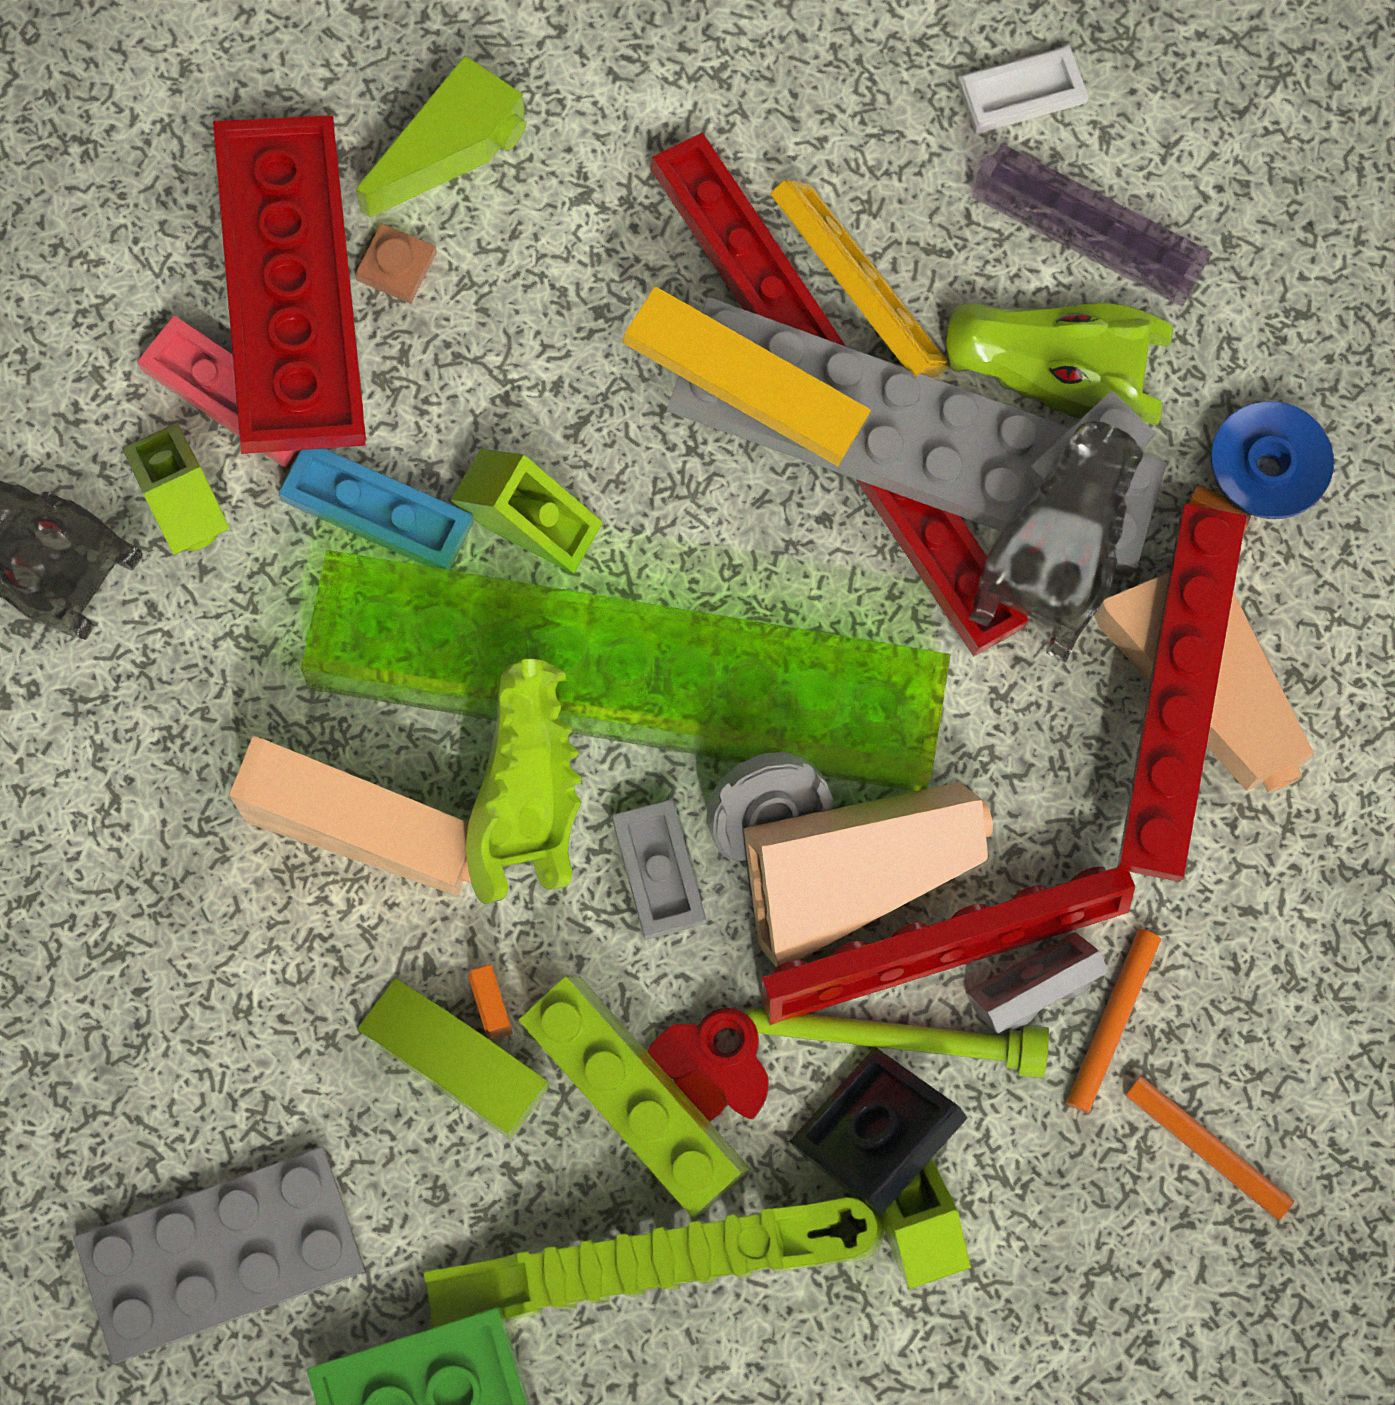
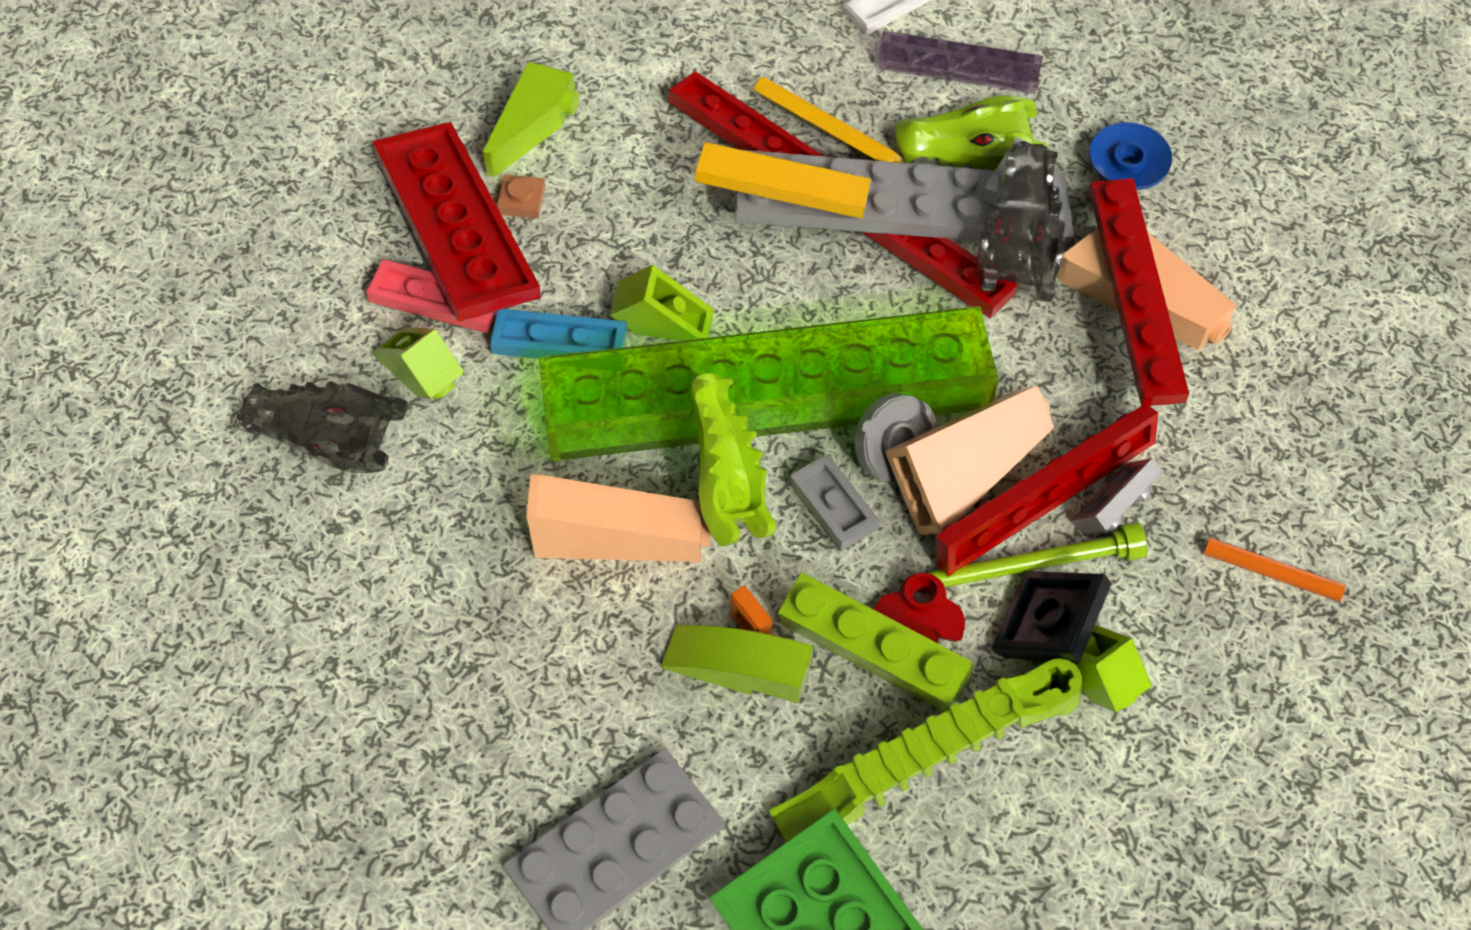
camera: 15 degrees left, 15 degrees down
orange bar [1065,929,1162,1114] -> none

